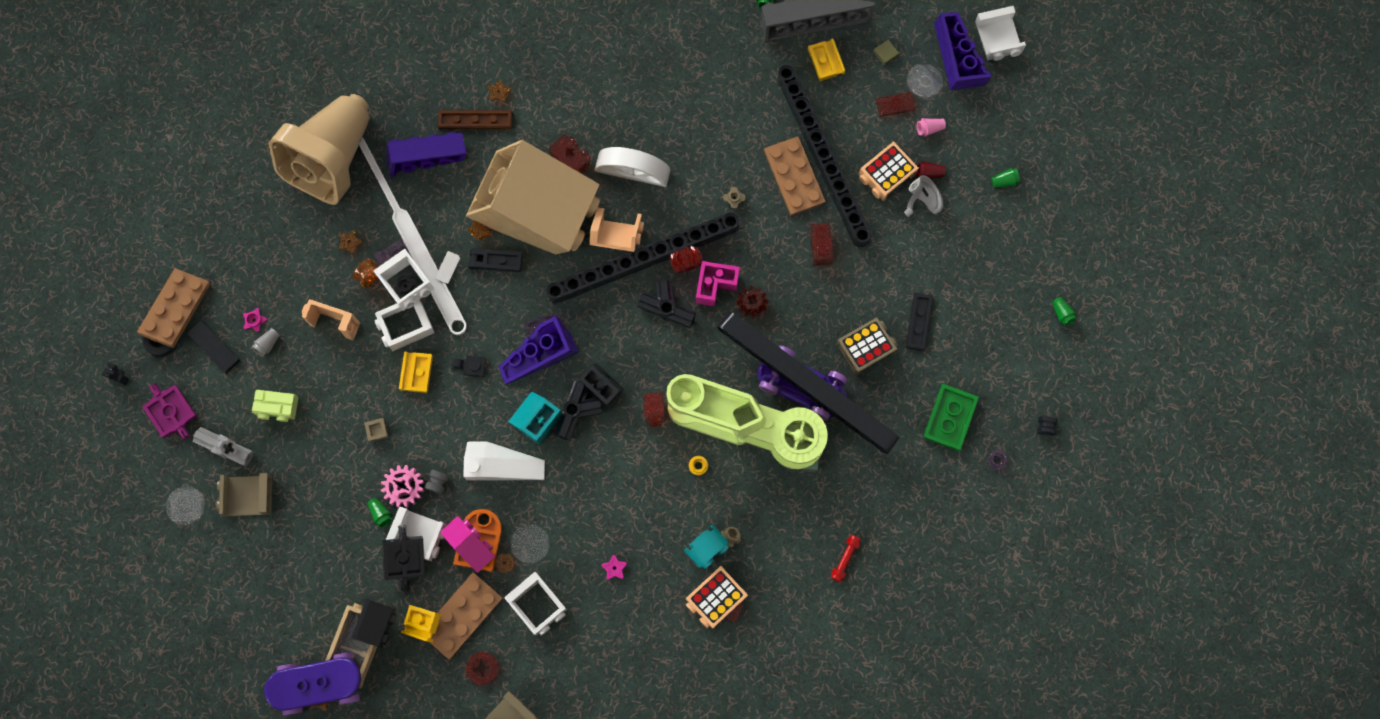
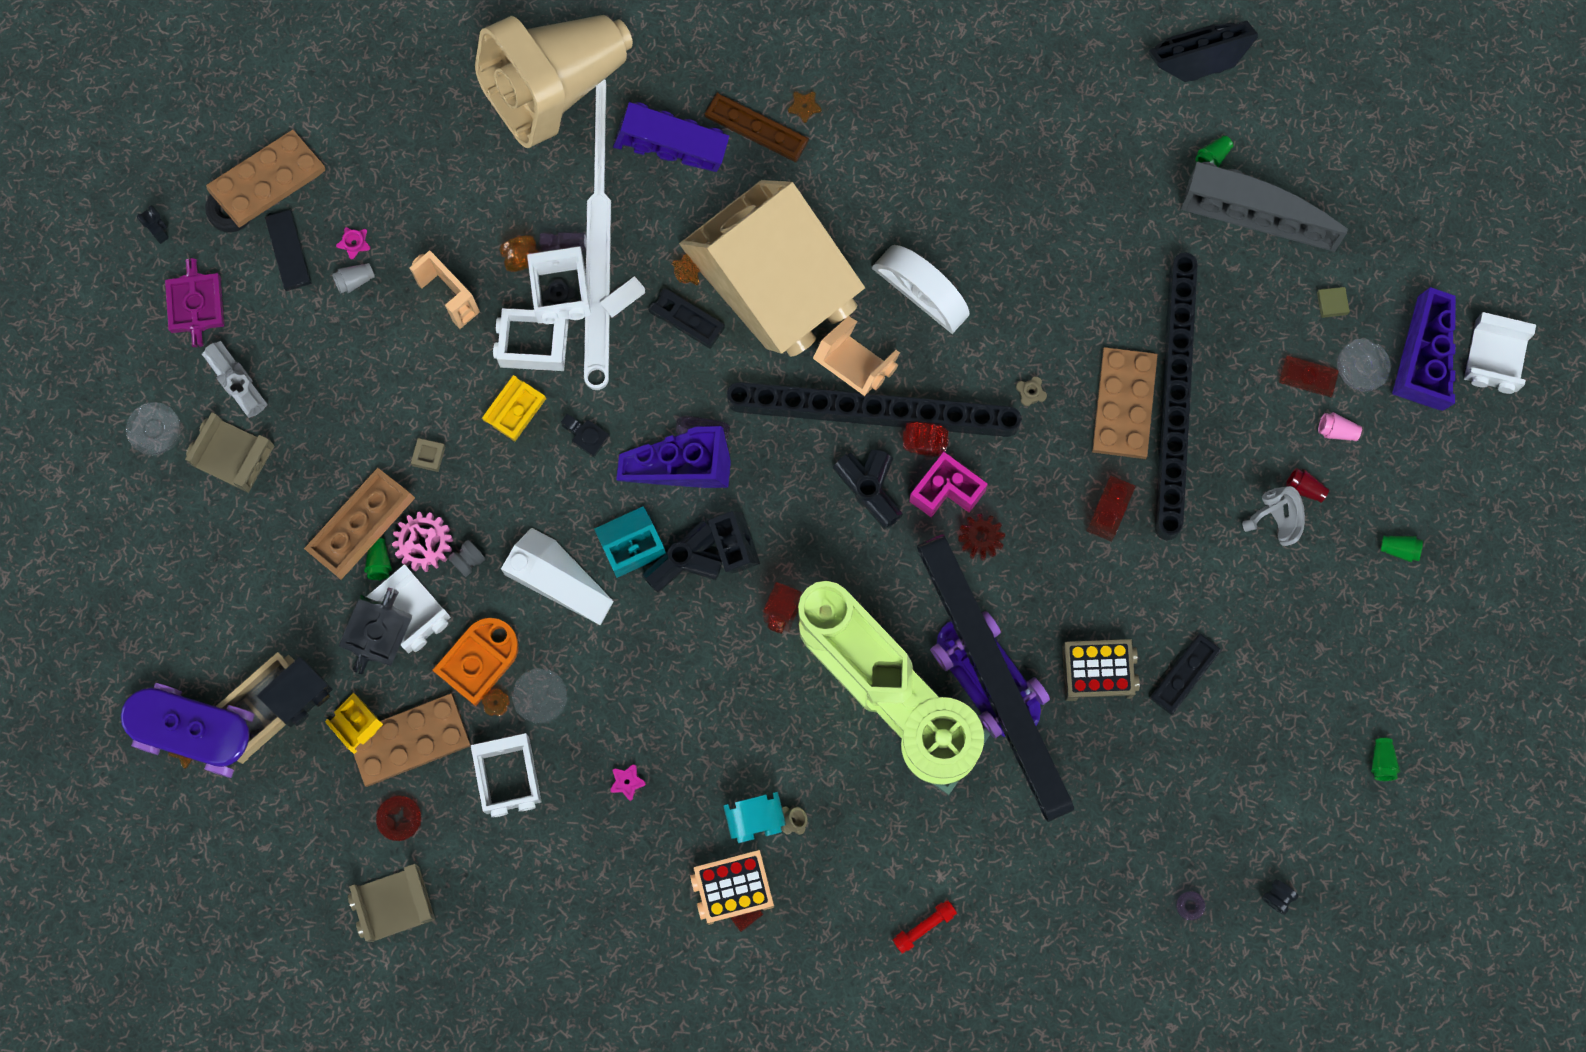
camera: 30 degrees right, 0 degrees up
yellowish green brick [252,390,299,422] -> none
clear orange plate [338,230,362,254] -> none
dark pink brick [440,516,495,573] -> none
clear red brick [548,134,590,173] -> none
yellow plate [689,456,708,475] -> none
yellow plate [808,39,845,81] -> none
panel [859,142,919,201] -> none
green plate [923,383,979,451] -> none
none -> medium nougat plate [304,468,415,580]

